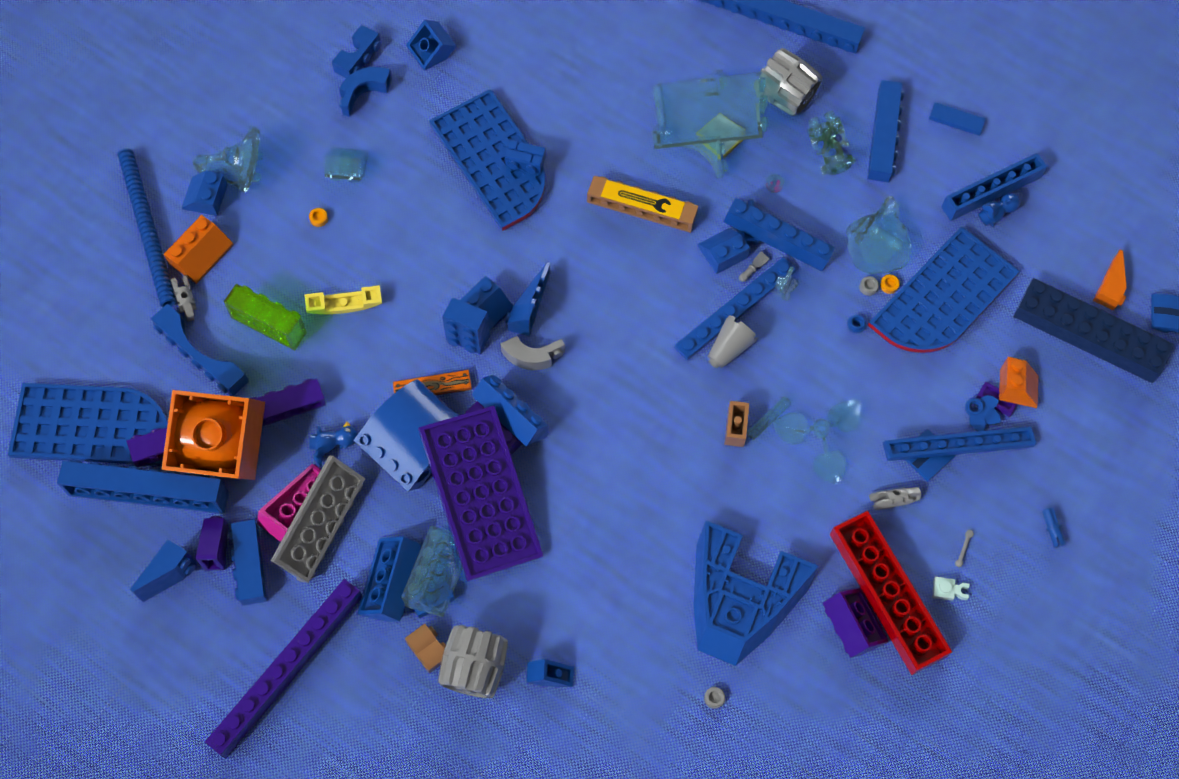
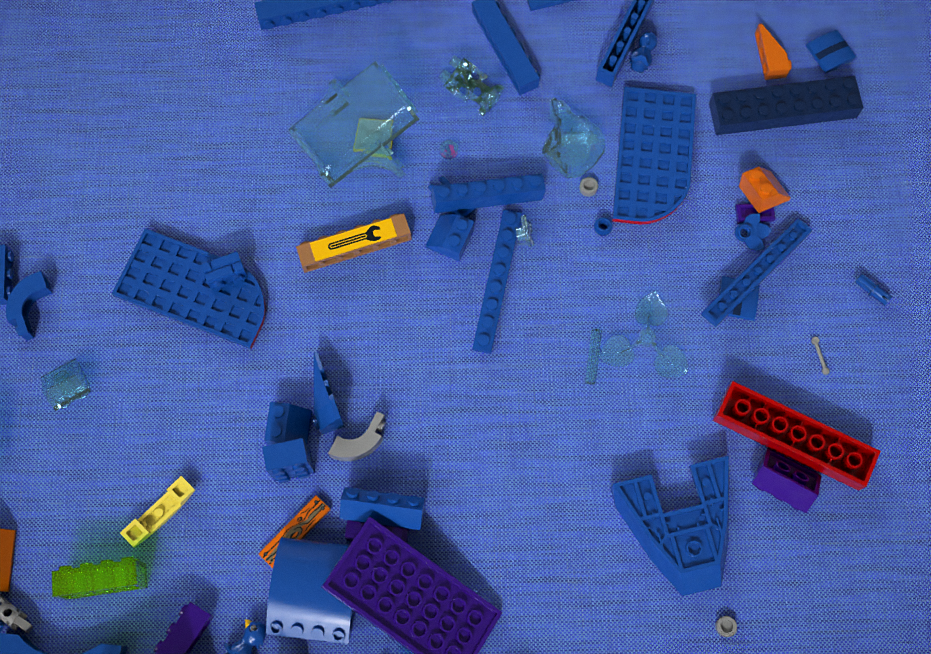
camera: 35 degrees left, 5 degrees up
light orange tile [309,208,328,227] -> none
blue slope [406,20,457,70] -> none
light grey cone [708,315,758,369] -> none
medium nougat brick [724,401,749,447] -> none
light grey piece [739,251,770,282] -> none
light grey wheel [754,48,822,116] -> none
light grey hinge [869,487,921,510] -> none
light orange tile [880,274,900,294] -> none
light aqua plate [932,577,969,601] -> none

